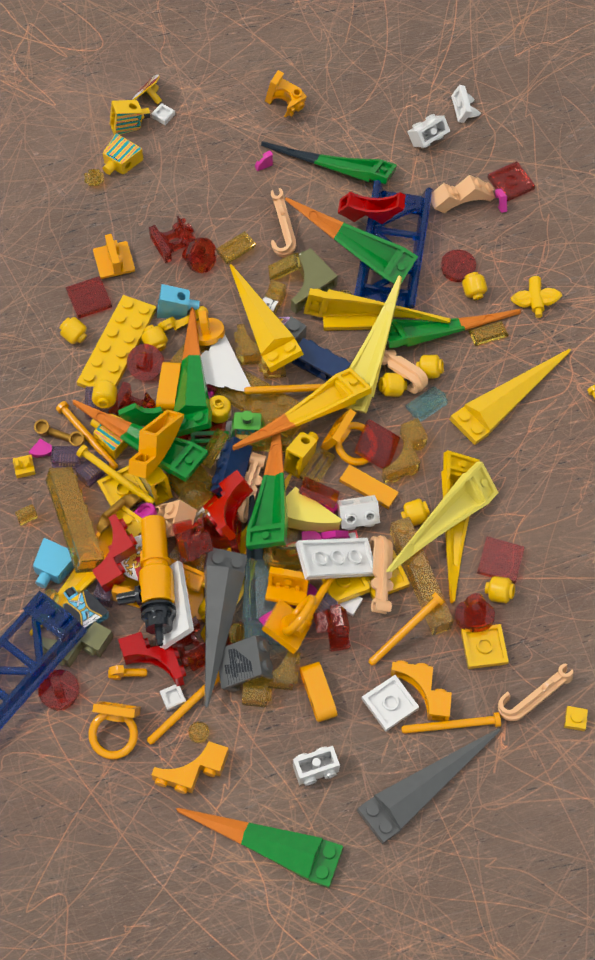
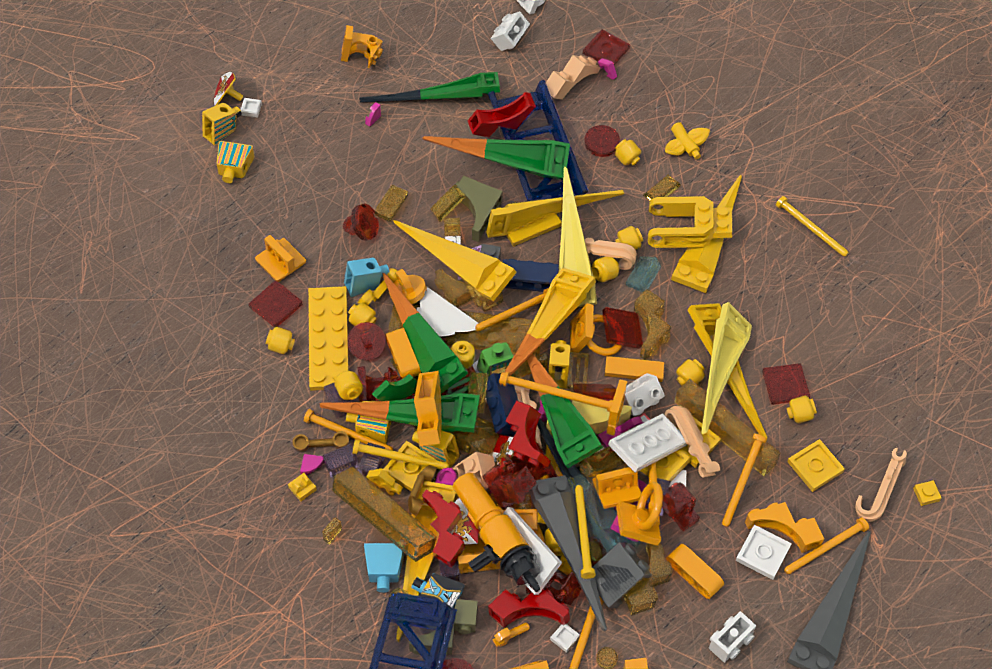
camera: 25 degrees left, 5 degrees down
clear yellow plant [84,169,104,186] -> none
clear red tile [149,216,196,264] -> none
light nougat piece [271,188,297,258] -> none
green plate [387,309,521,349] -> none
clear red tile [455,593,495,632] -> none
none -> yellow plate [366,468,403,496]
none -> light orange tile [499,371,627,436]
none -> yellow bar [575,485,596,579]
none -> yellow plate [648,196,732,248]

